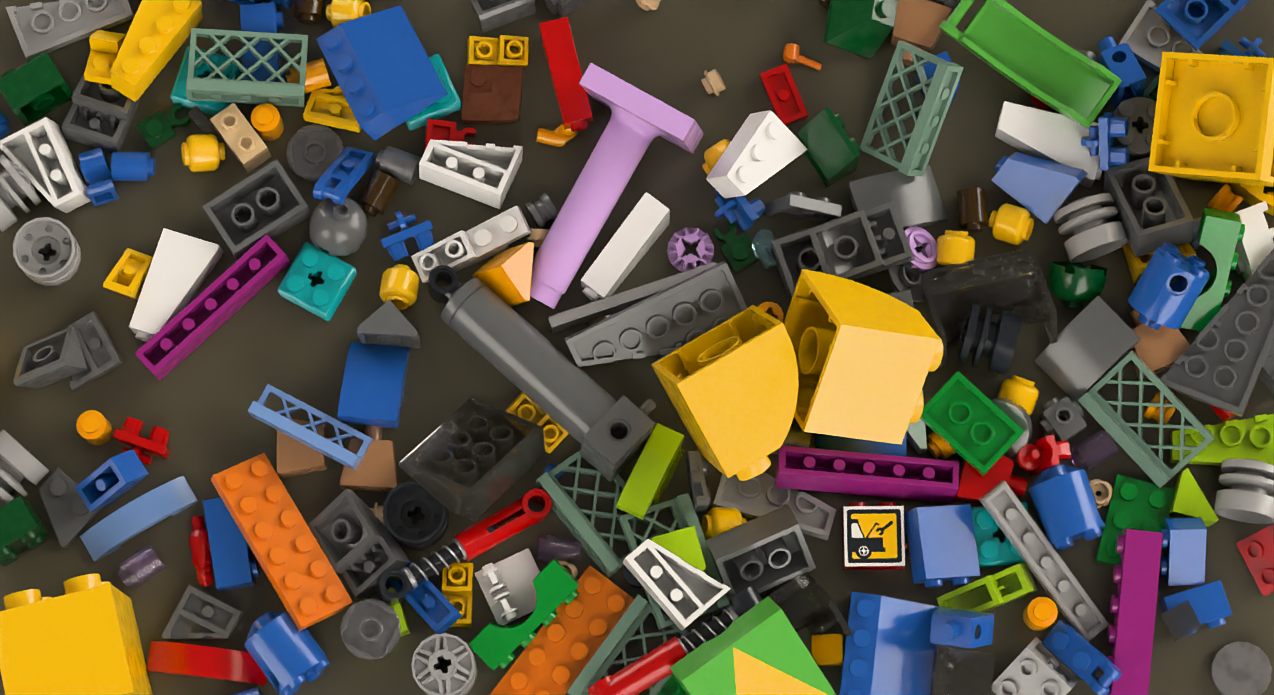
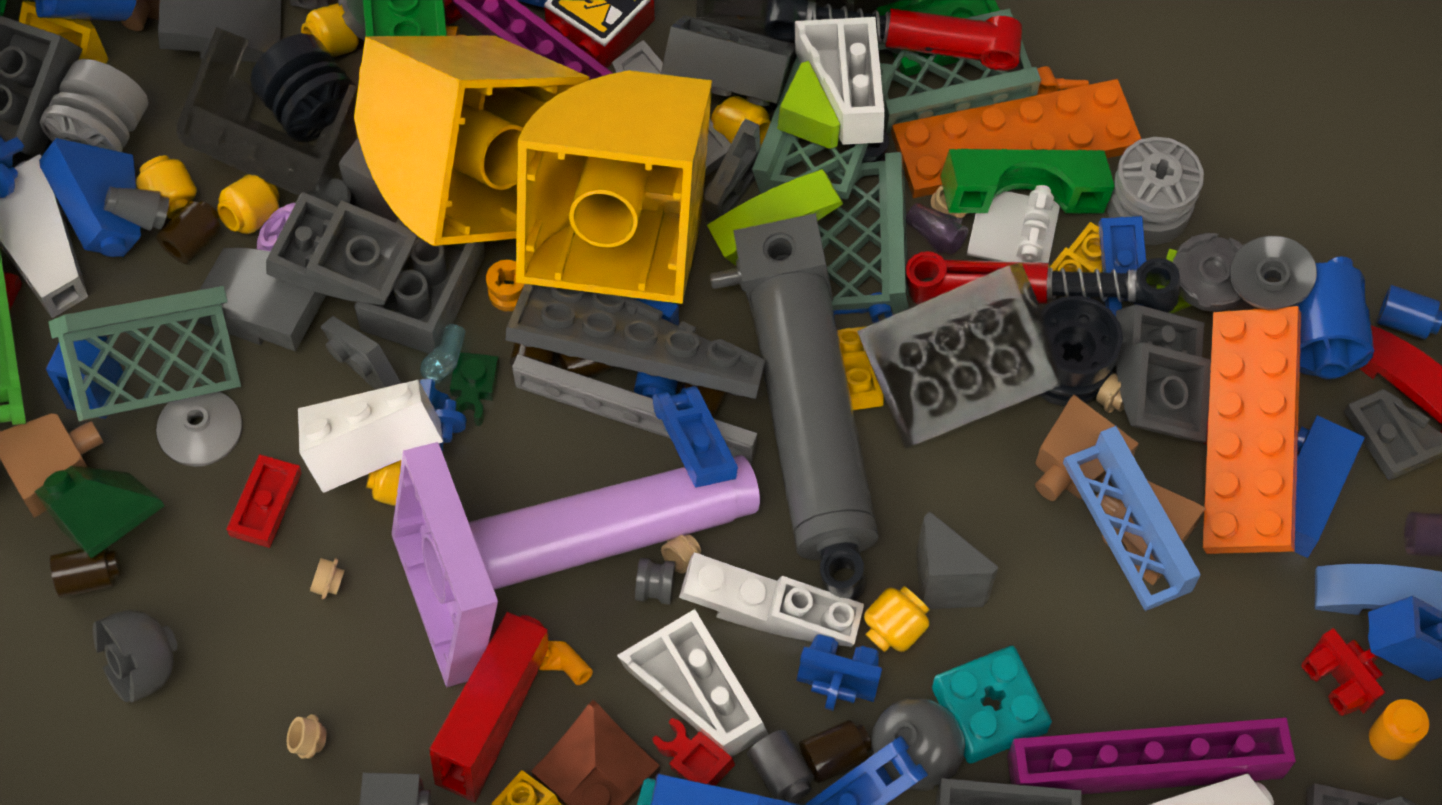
camera: 145 degrees left, 15 degrees down
red piece [188,516,213,587] -> none
blue slope [337,342,410,429] -> none
light orange slope [472,242,534,307] -> none
white slope [581,192,670,302] -> none
lavender gear [667,227,714,272] -> none
orange hand [783,43,822,71] -> none
dark green slope [797,106,861,188] -> none
dark green cylinder [1047,261,1108,308] -> none
none -> dark grey cone [104,186,169,231]
none -> light grey dish [156,392,243,467]
none -> blue plate [653,386,738,488]
none -> dark grey dish [1230,236,1317,310]

